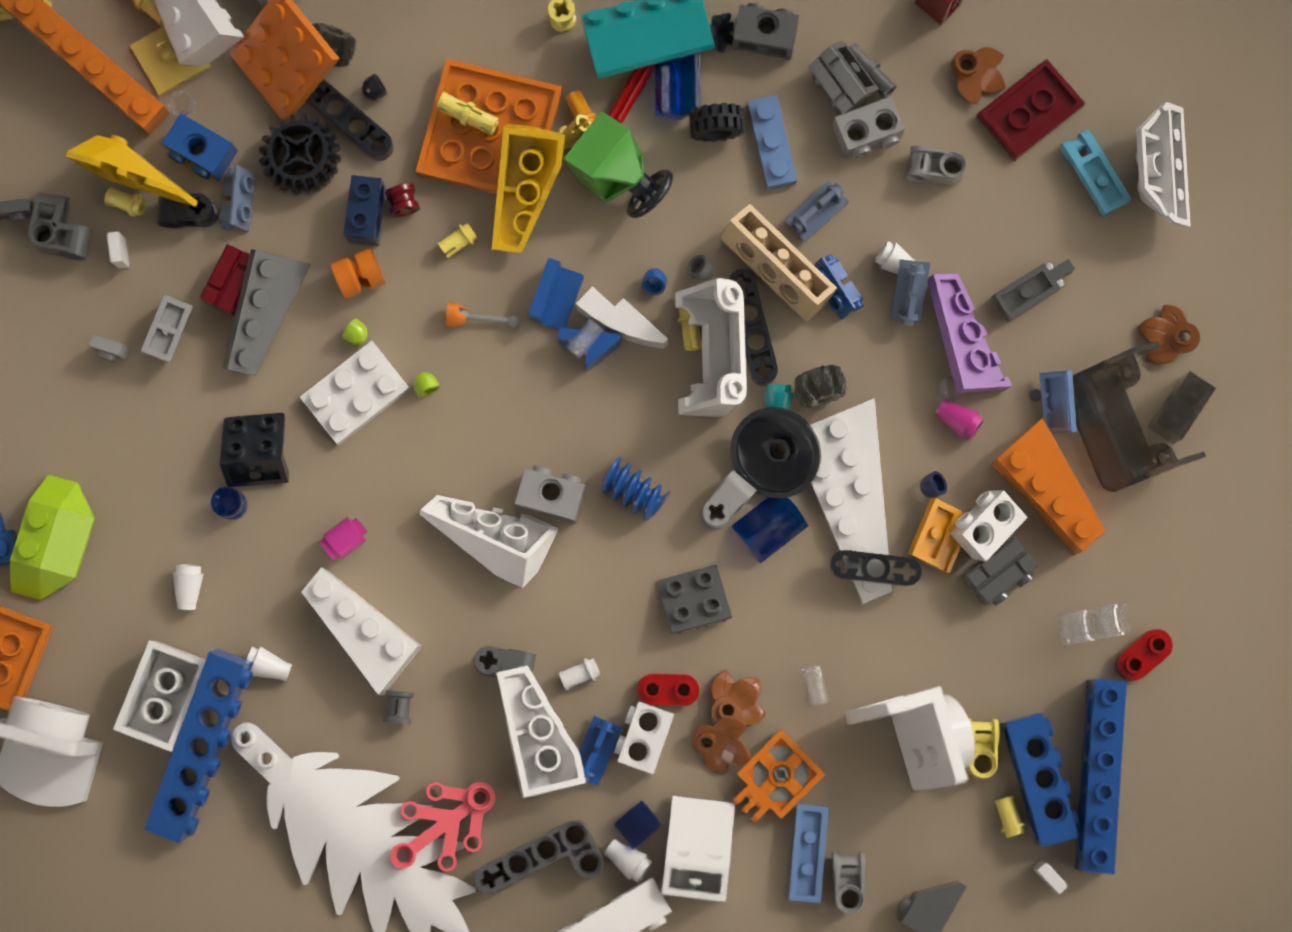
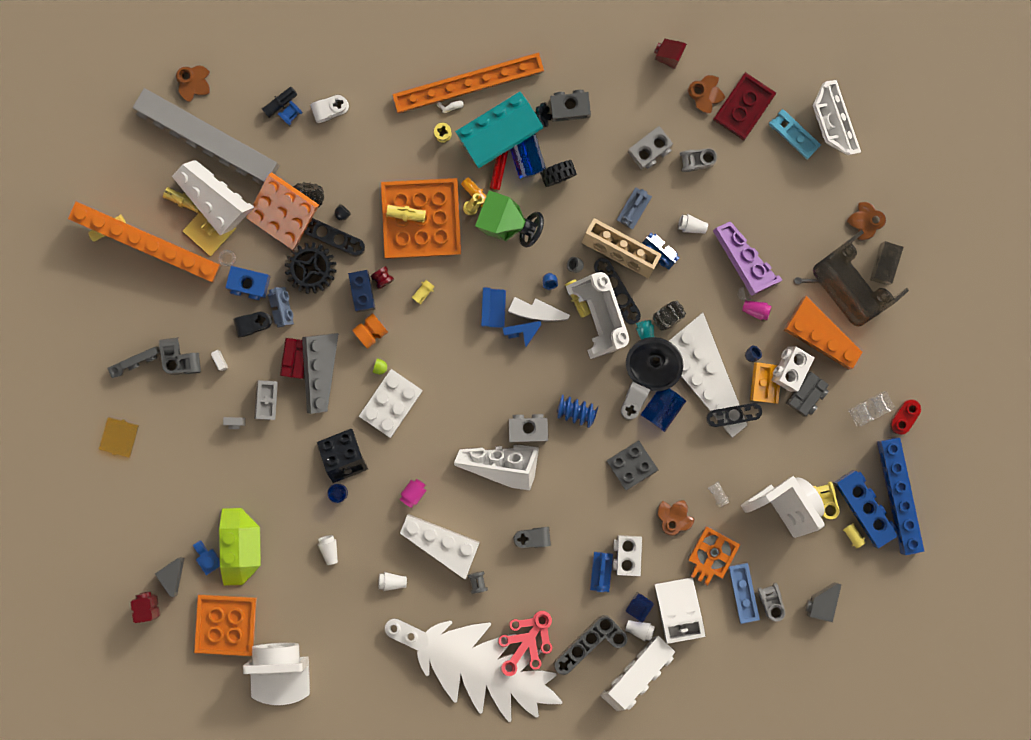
camera: 25 degrees left, 5 degrees up
yellow wedge [65,134,198,207] -> none
light yellow pin [104,187,146,217] -> none
white brick [113,640,206,752] -> none
blue brick [144,649,253,843] -> none
lime hinge [413,372,440,398] -> none
hinge [445,302,519,328] -> none
yellow wedge [492,124,565,253] -> none
white wedge [496,666,586,799] -> none
white pin [559,658,601,691] -> none
clear pin [566,318,604,359] -> none
red plate [637,674,699,706] -> none
dark orange plate [692,717,752,775] -> none
medium blue plate [747,95,797,190] -> none
dark grey brick [809,41,879,114] -> none
dark grey pin [849,43,897,99] -> none
sand blue hinge [890,259,930,326] -> none
dark grey hinge [991,259,1075,323] -> none
white tile [1032,861,1067,895] -> none
medium blue plate [1039,370,1077,434] -> none

